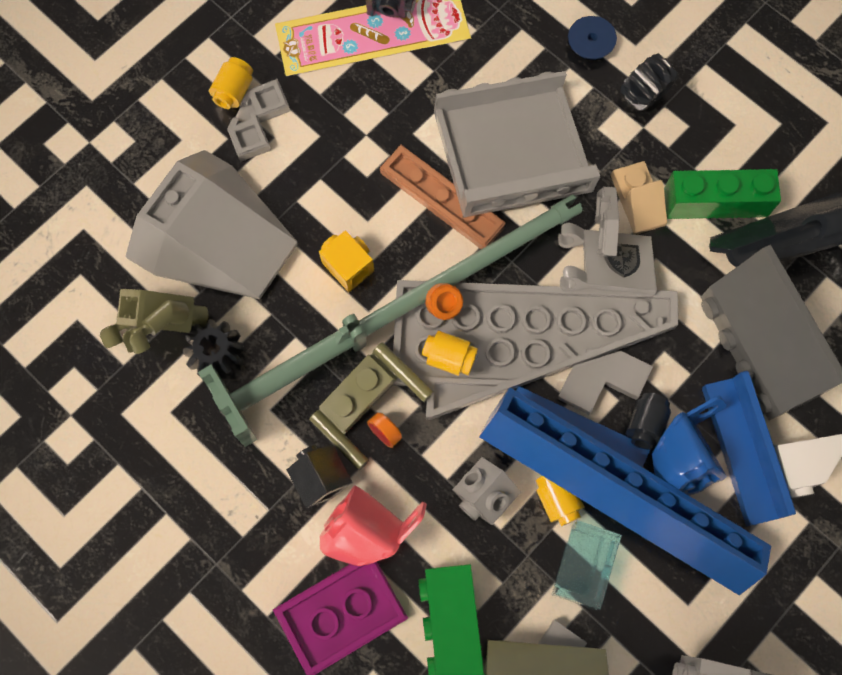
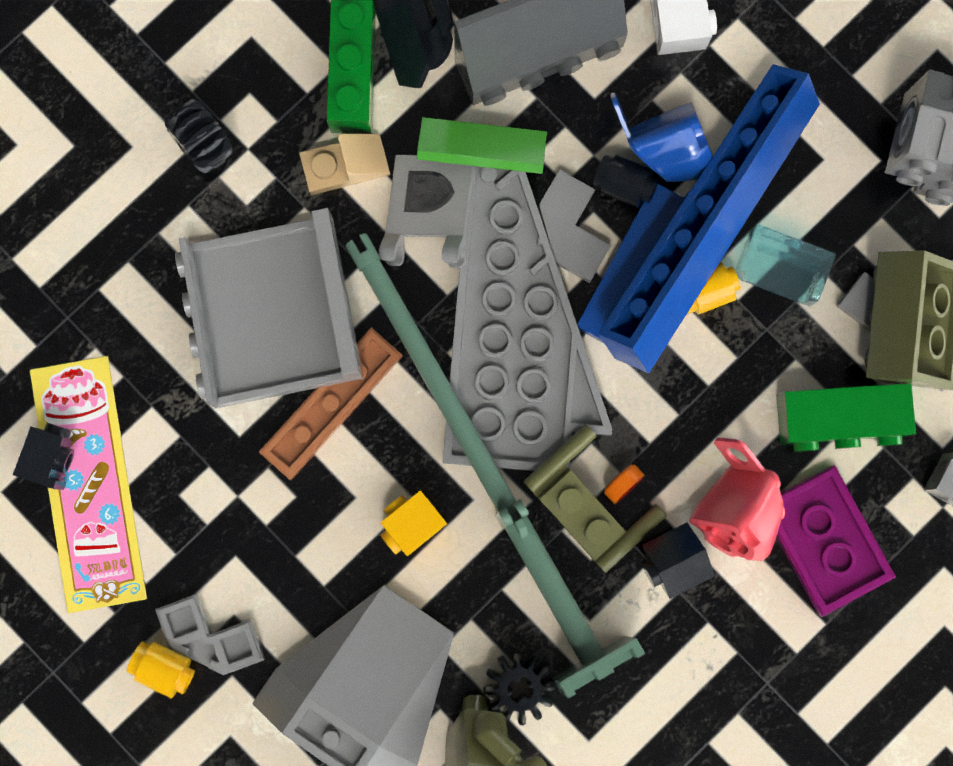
camera: 95 degrees left, 10 degrees up
yellow brick [422,330,478,376] -> none
orange tile [425,283,463,320] -> none
light grey brick [453,457,521,525] -> none
dark blue piece [568,16,617,59] -> none
light grey tile [595,187,619,257] -> none
blue panel [702,371,796,527] -> none
none -> bright green tile [417,117,547,174]

